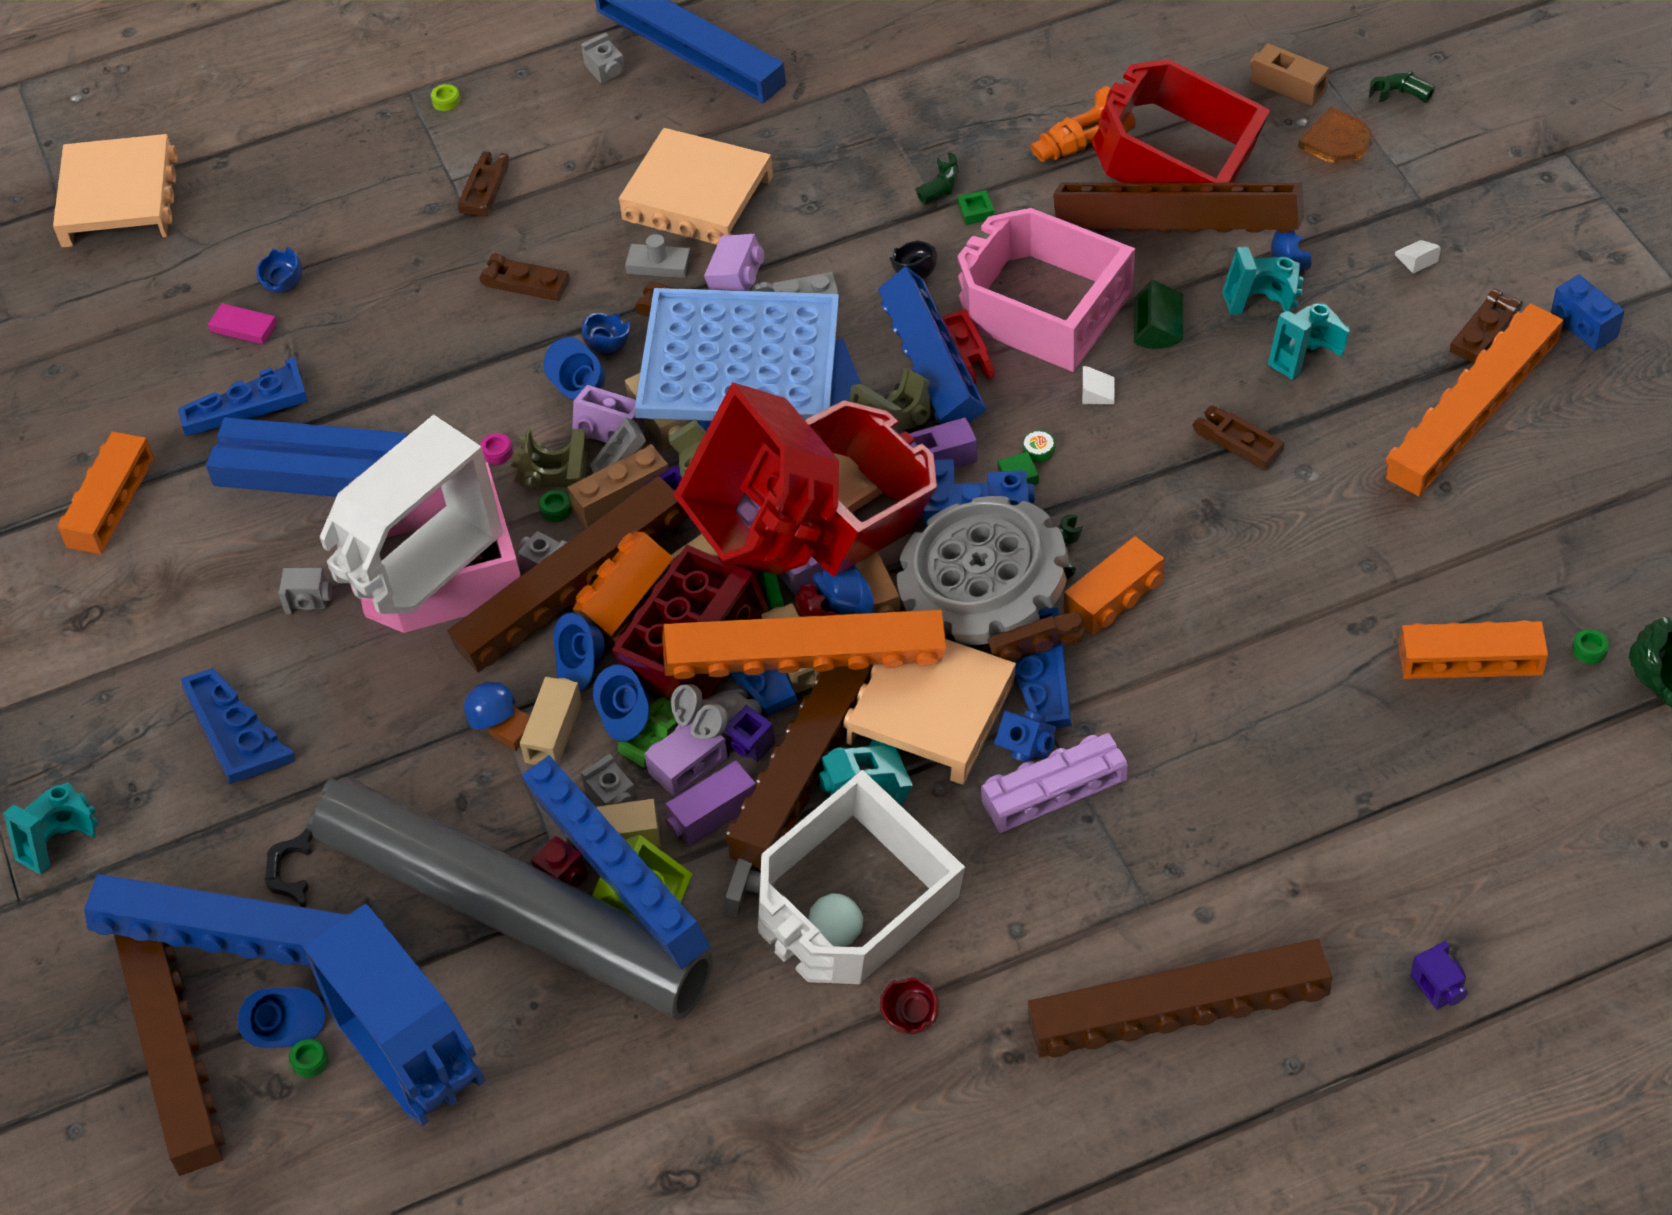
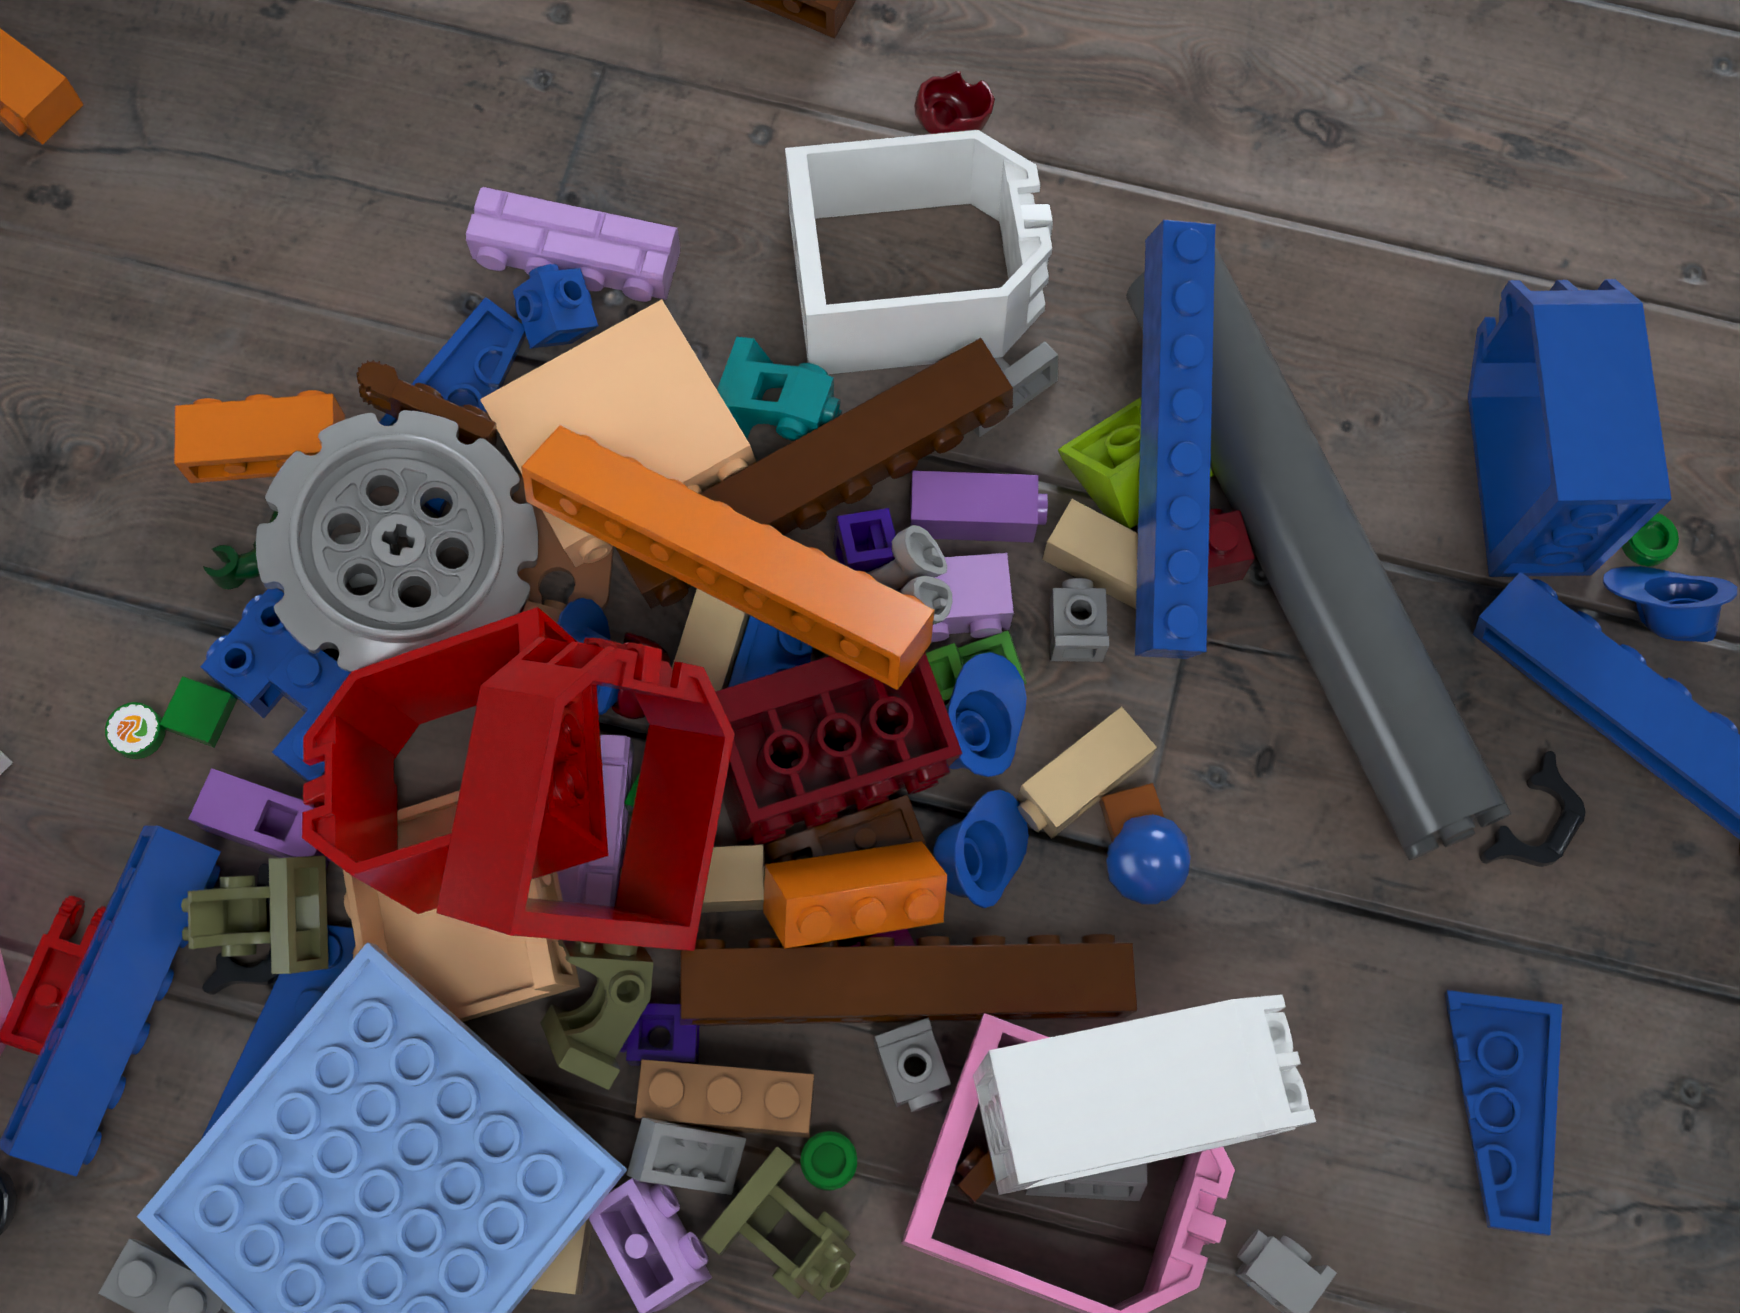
camera: 150 degrees left, 20 degrees up
light aqua hair [808,893,863,947] -> none

